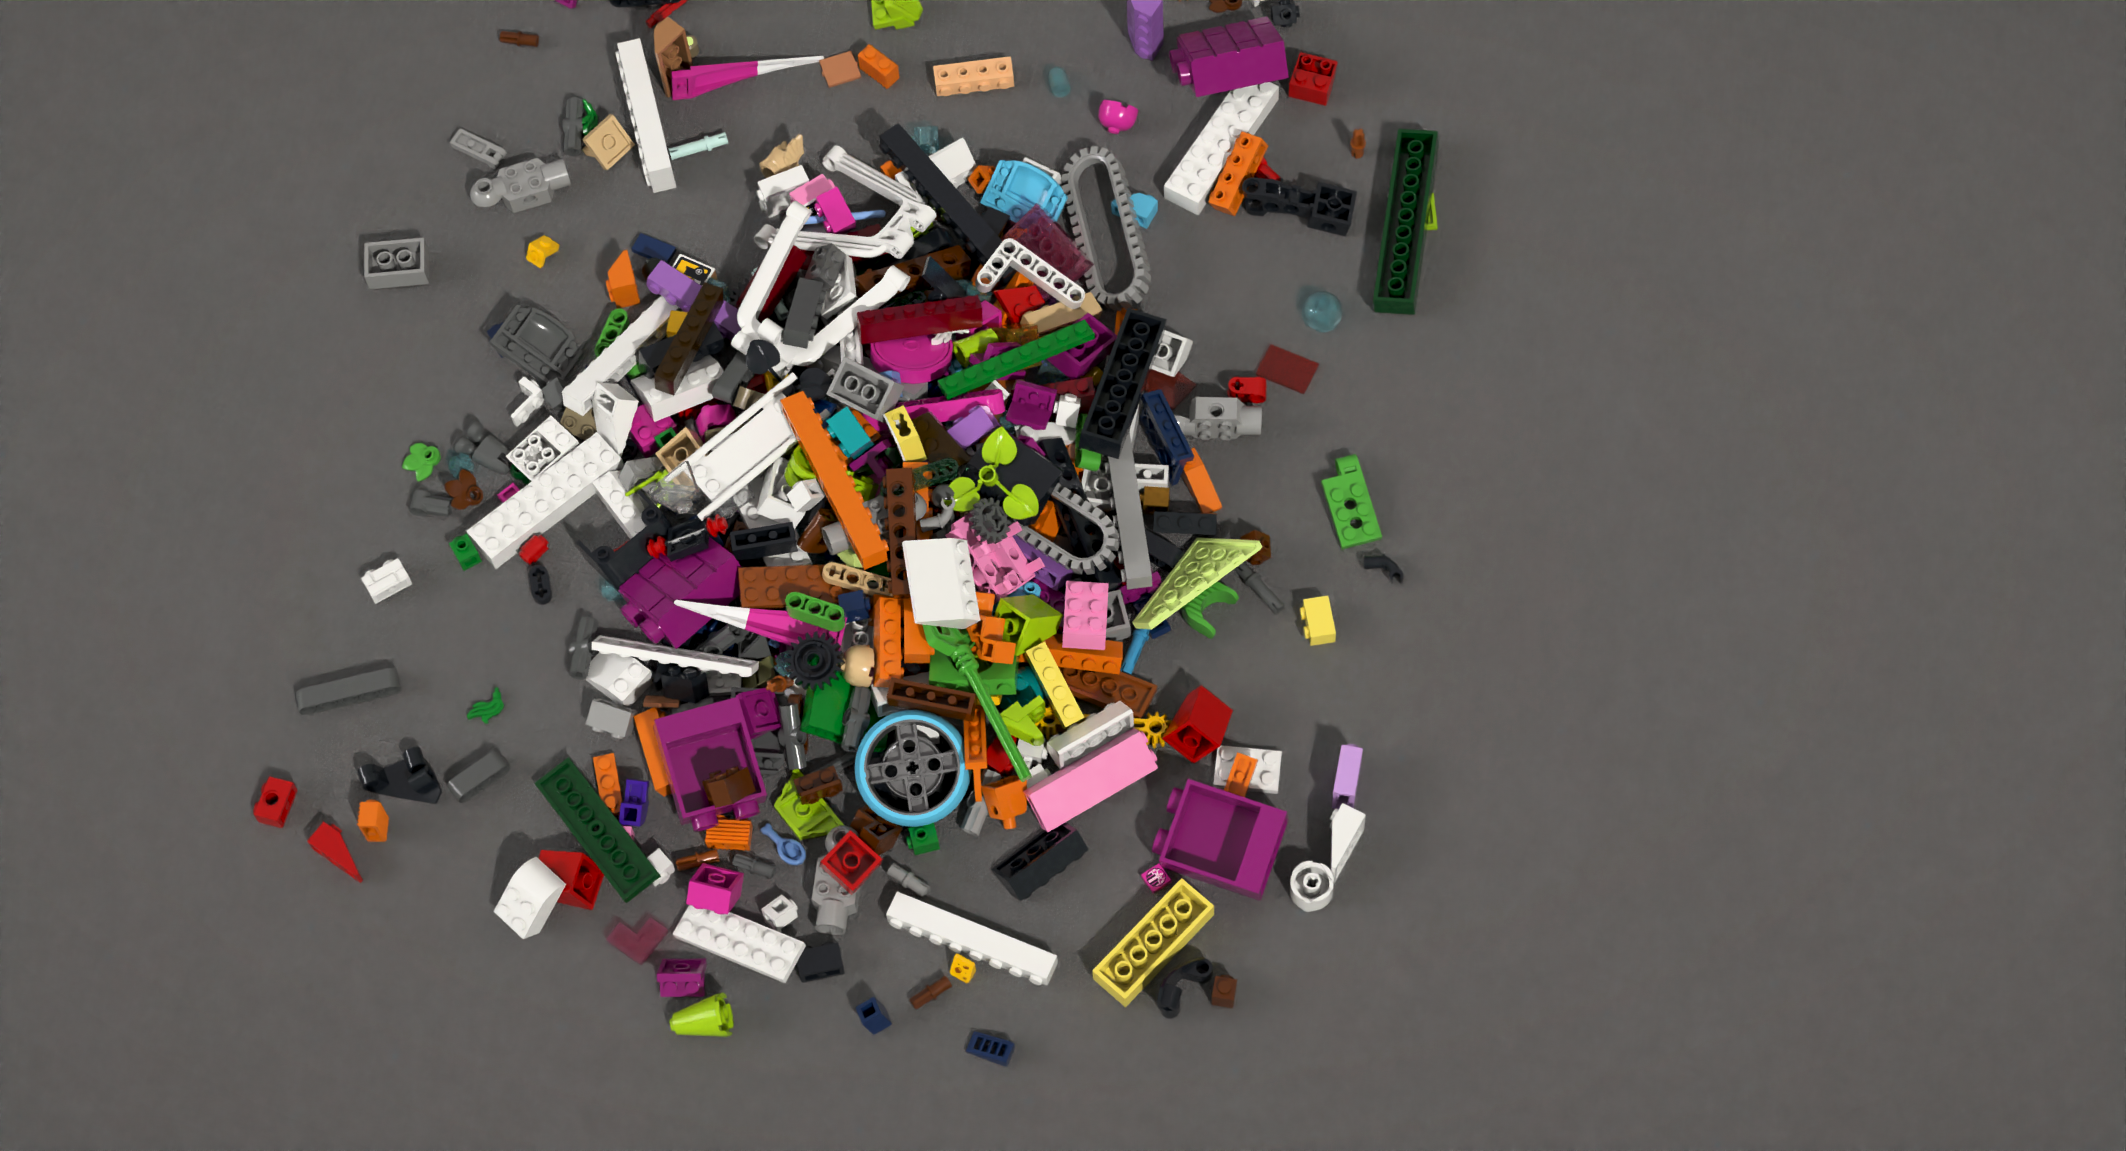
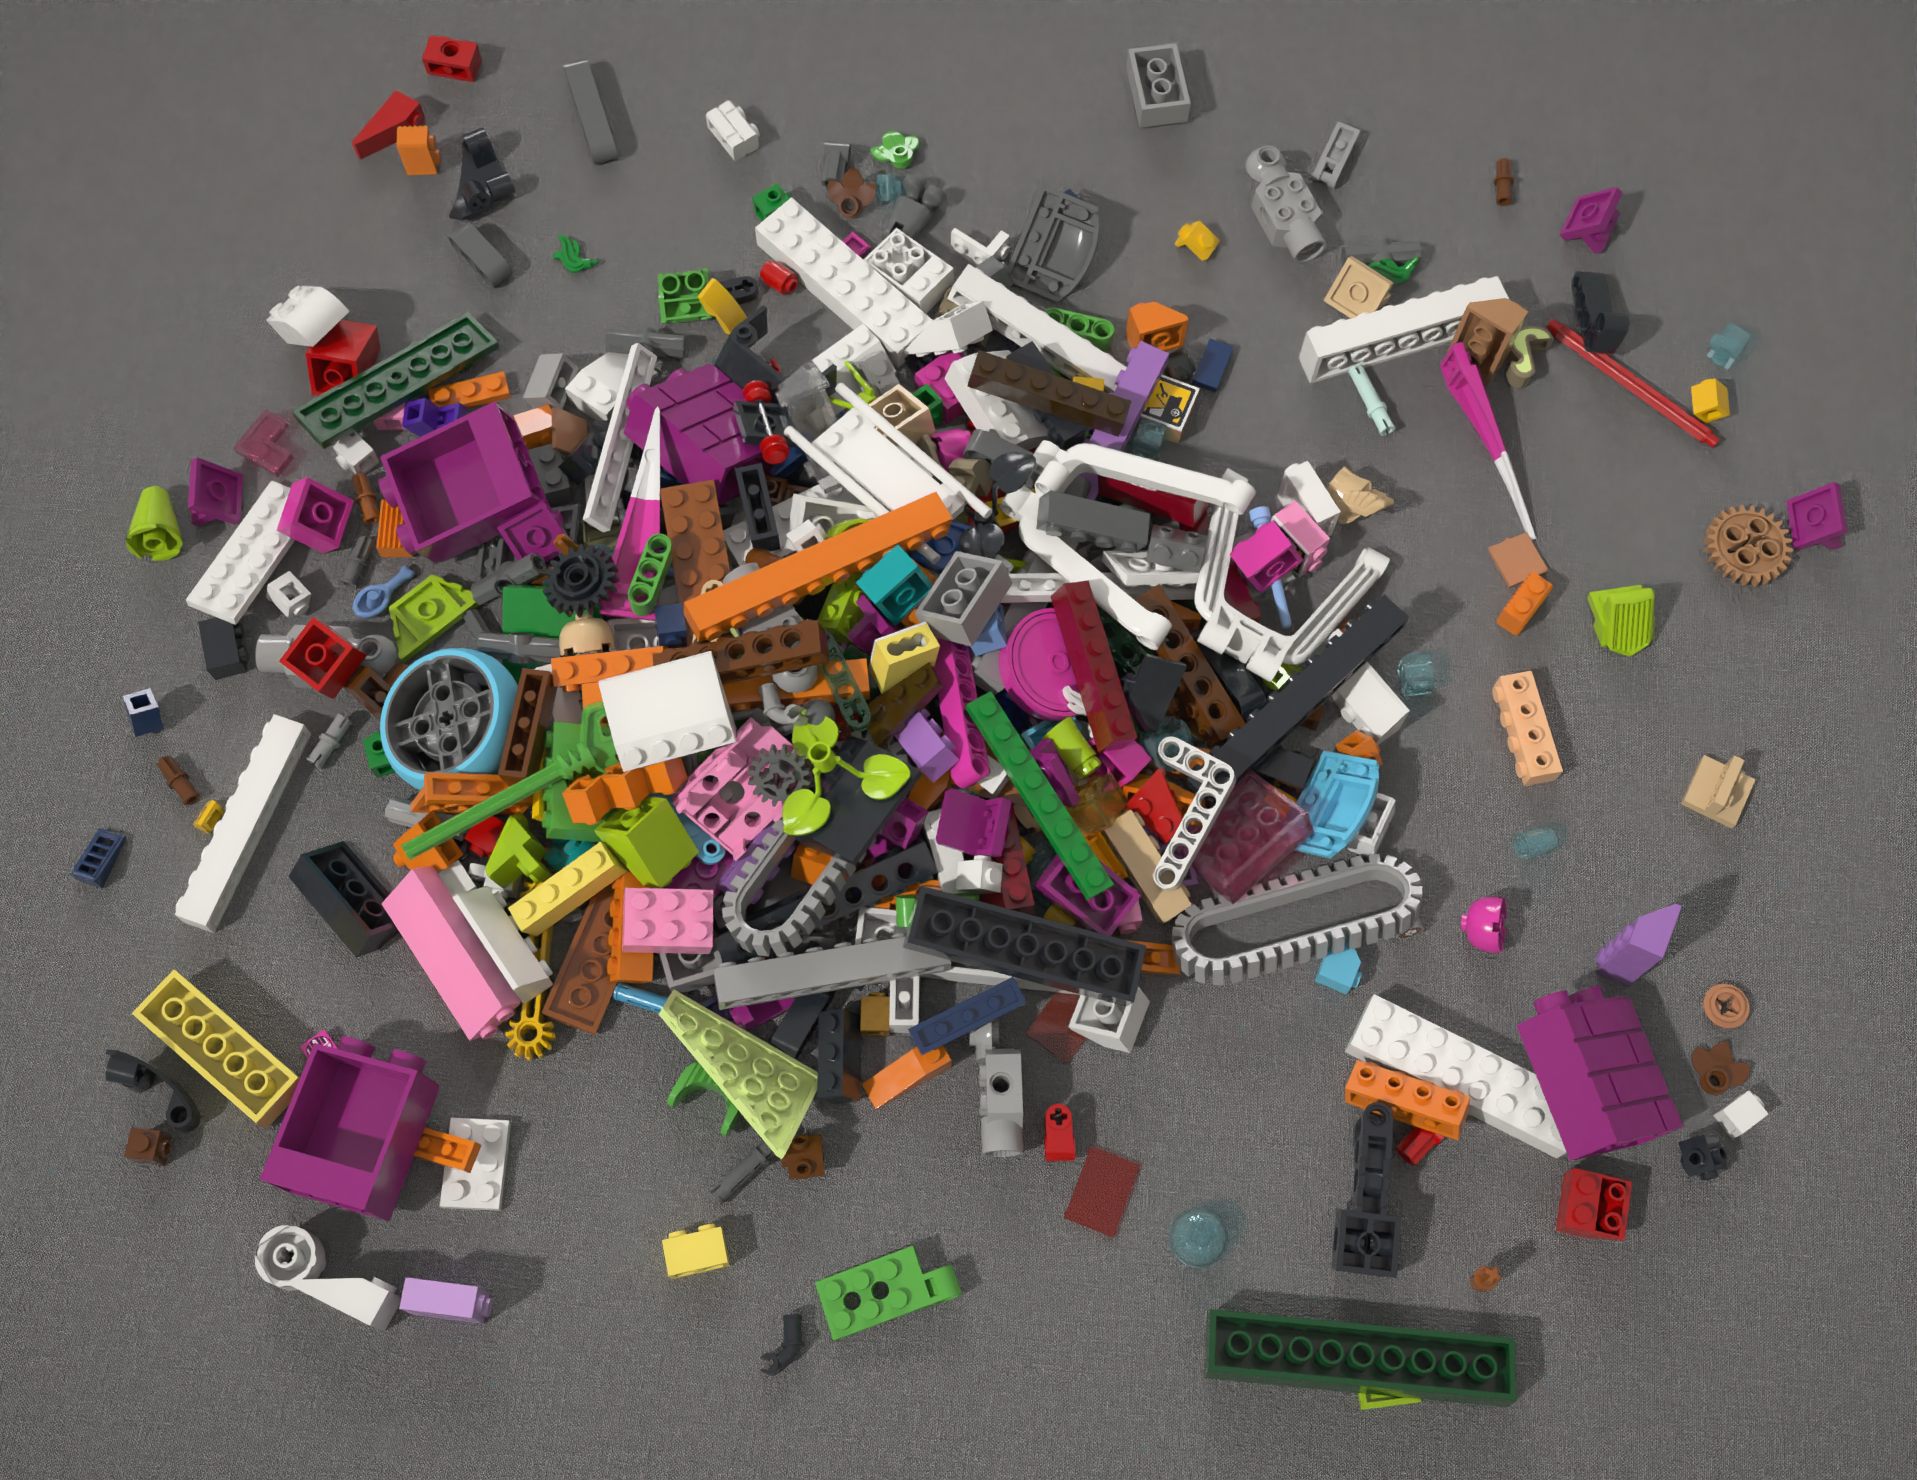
camera: 80 degrees right, 5 degrees up
reddish brown brick [702,765,756,808] -> none
reddish brown bracket [793,765,843,805] -> none
red slope [1162,685,1233,764] -> none
none -> bright green slope [658,268,713,324]
none -> yellow slope [698,278,747,335]

